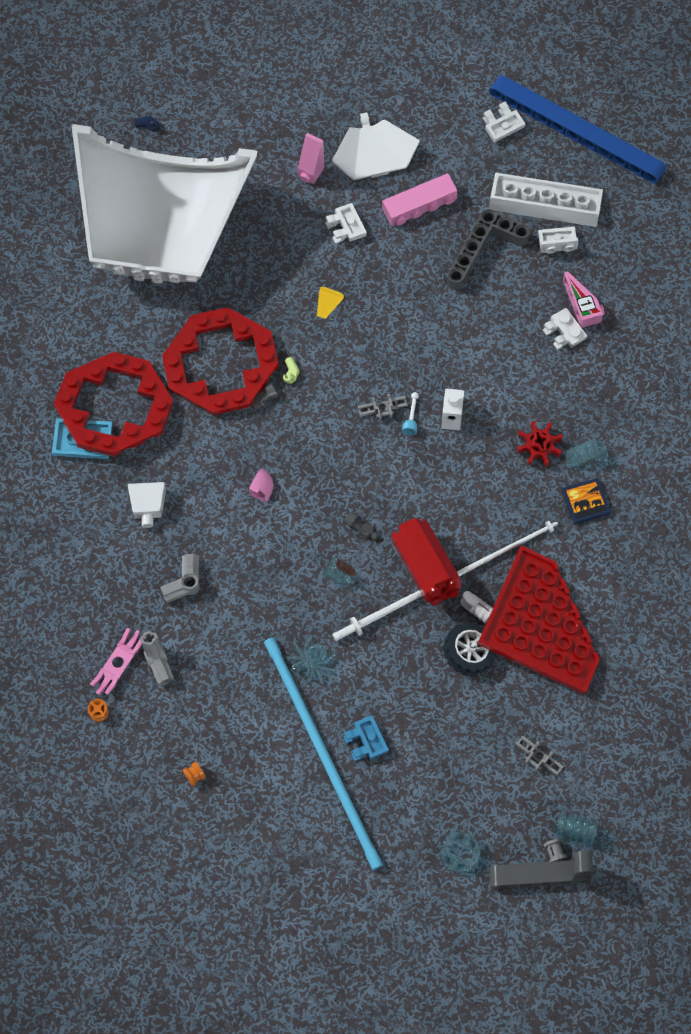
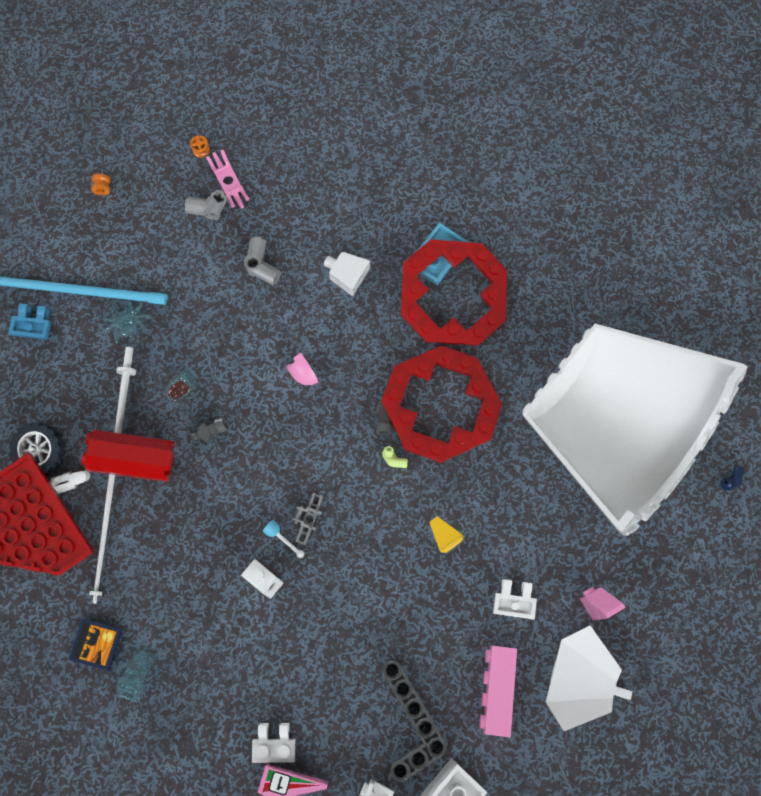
camera: 120 degrees right, 5 degrees up
red gear [517,421,563,467] -> none

